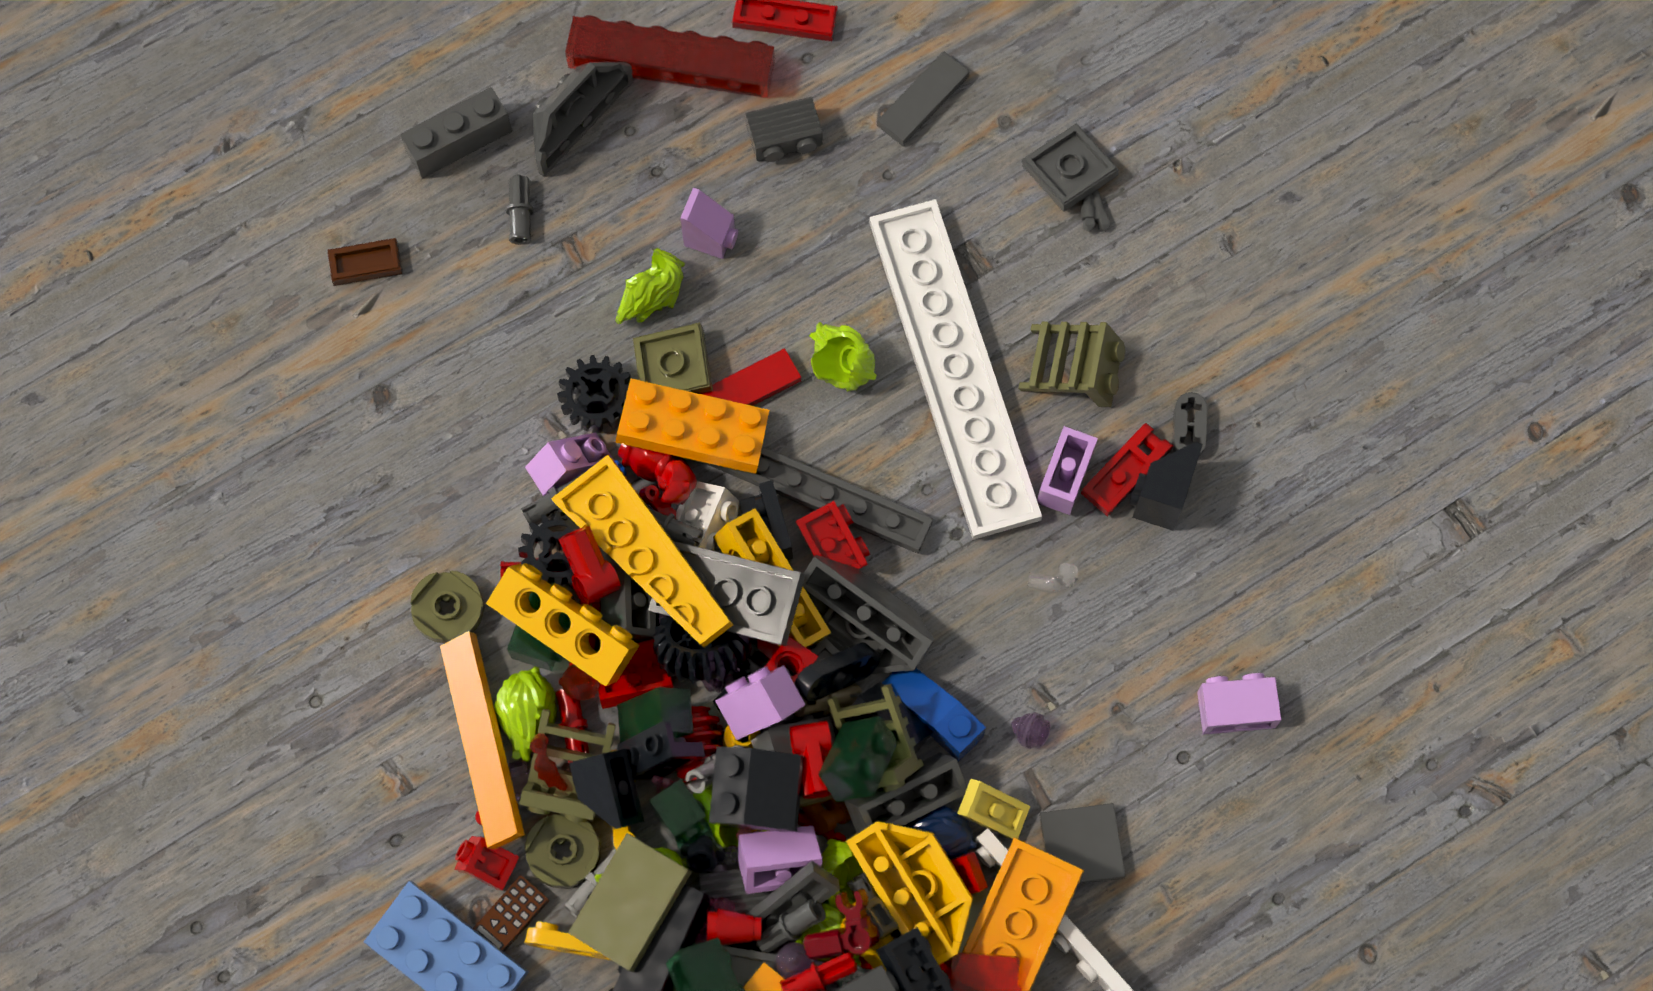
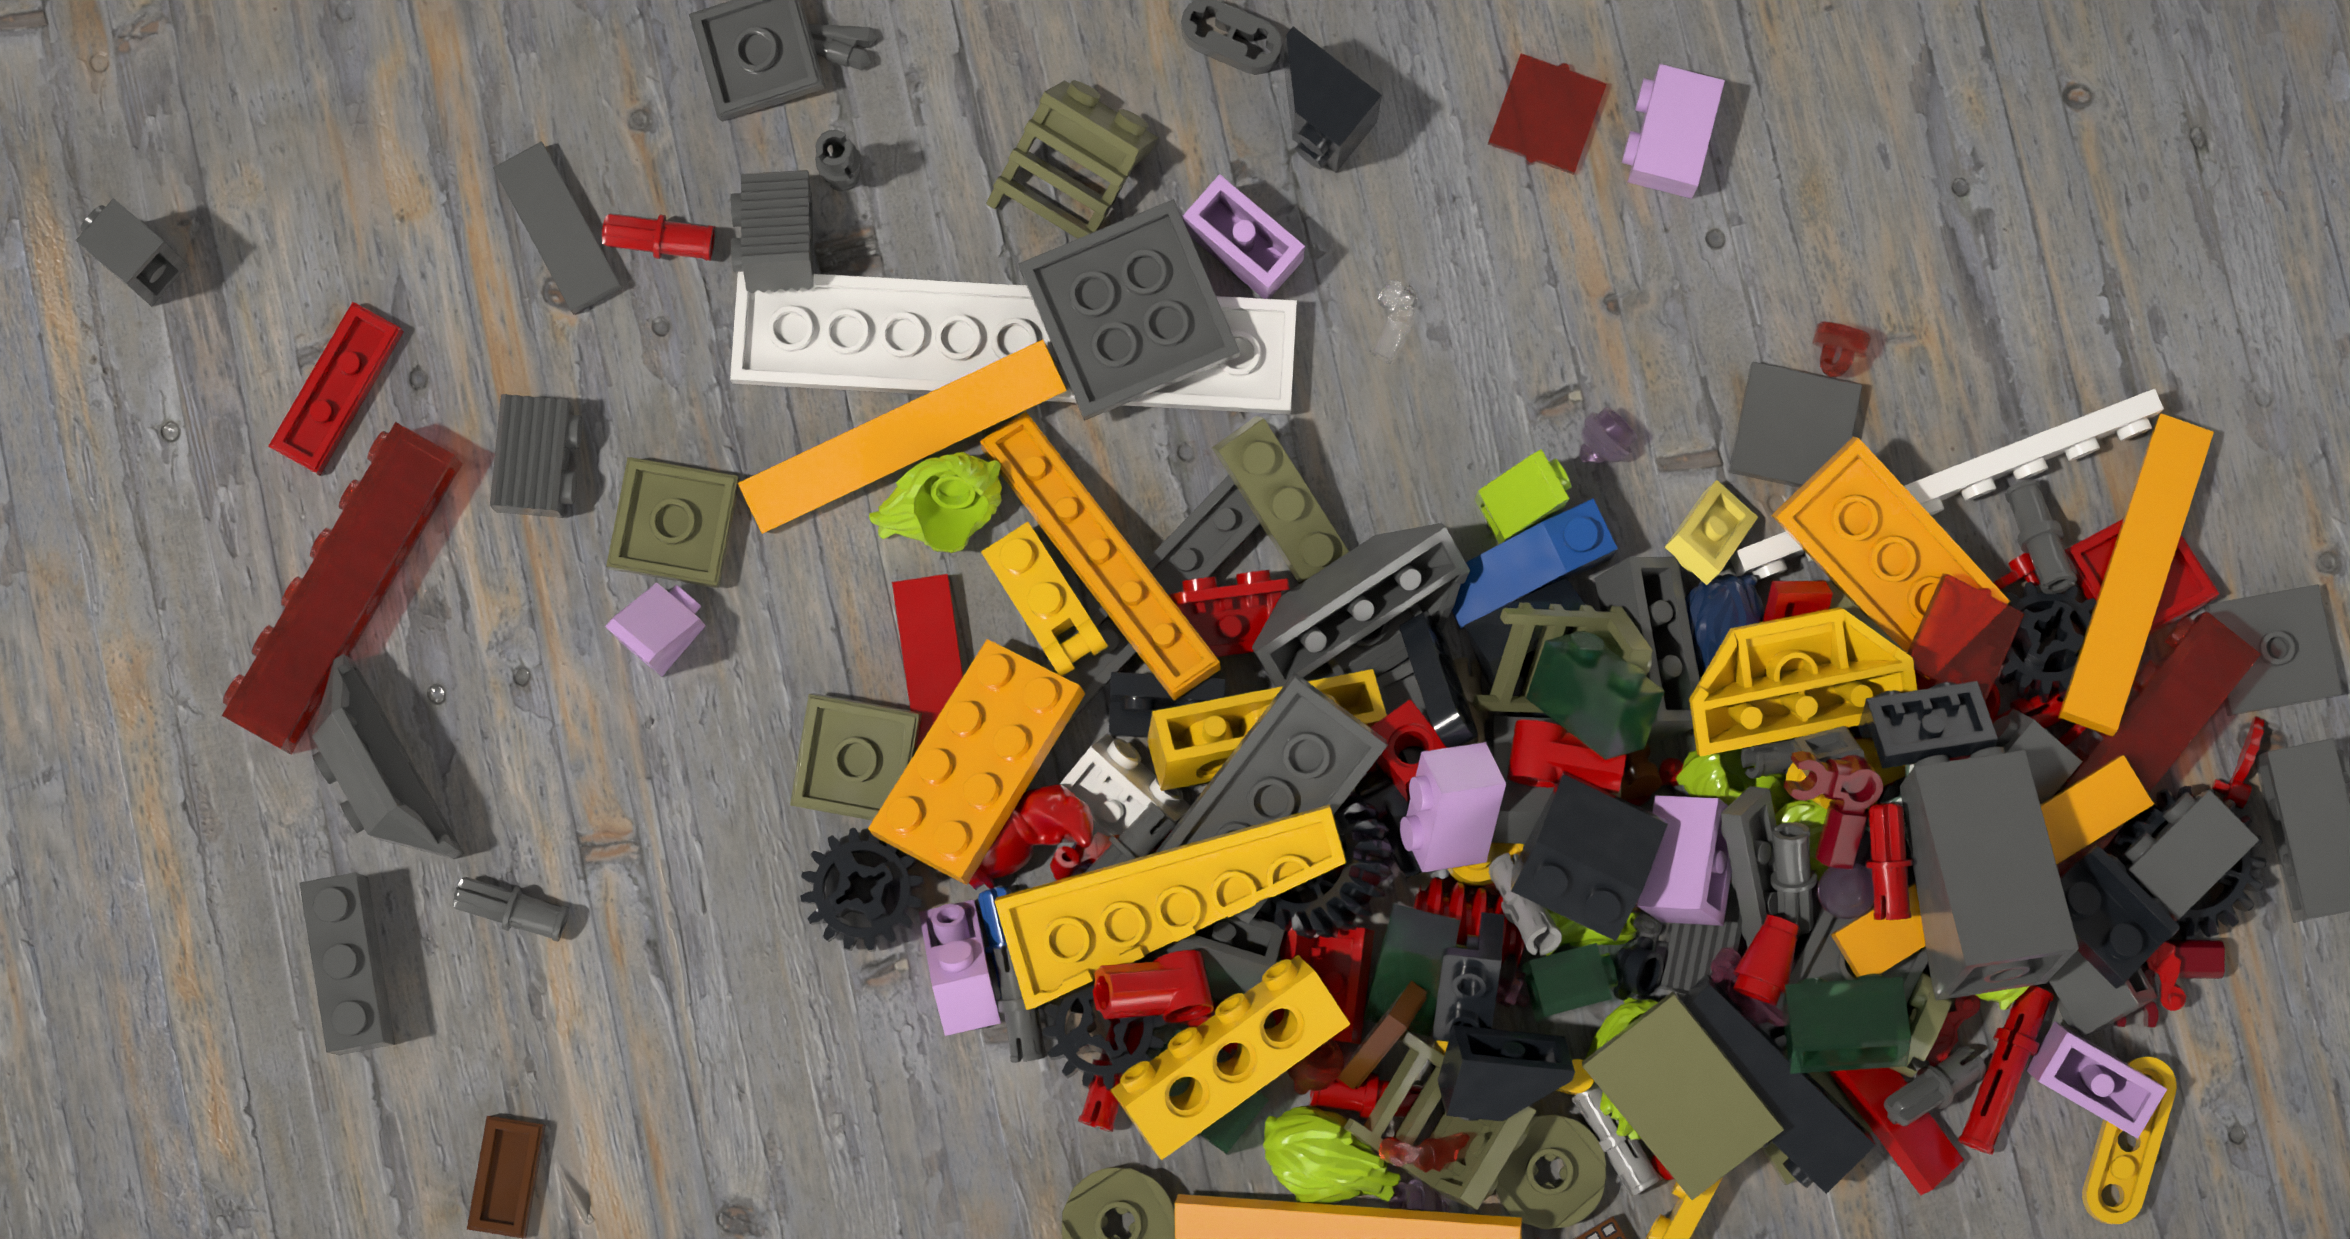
camera: 70 degrees left, 10 degrees up
lime hair [615,248,685,324] -> none
red plate [1081,423,1173,517] -> none
none -> red axle [602,213,715,261]
none -> olive plate [606,457,740,588]
none -> dark grey brick [731,170,814,294]
none -> light orange tile [738,339,1068,534]
none -> dark grey pin [815,130,861,191]
none -> light orange tile [980,411,1221,701]
none -> yellow plate [981,521,1109,677]
none -> dark grey plate [1018,199,1240,421]
none -> olive plate [1212,416,1349,584]
none -> reddish brown tile [1337,980,1428,1089]
none -> lime slope [1474,449,1572,544]
none -> clear red piece [1488,53,1607,175]
none -> clear red tile [1812,321,1871,377]

